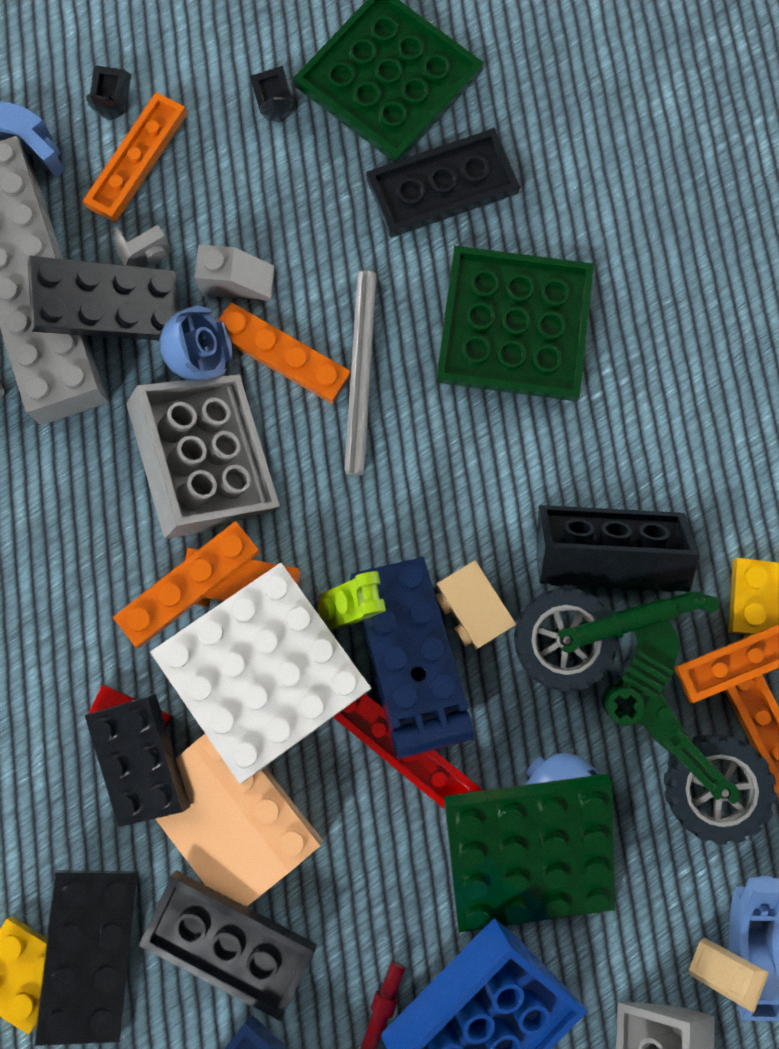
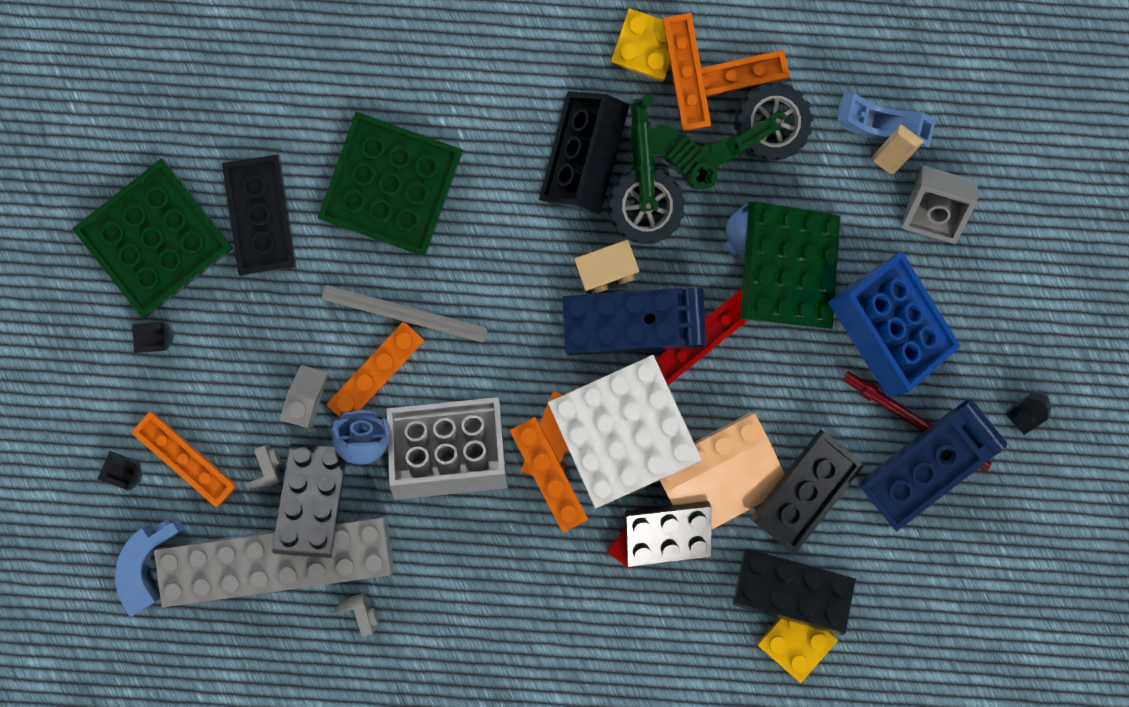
camera: 75 degrees left, 10 degrees up
lime plate [318,571,386,631] -> none

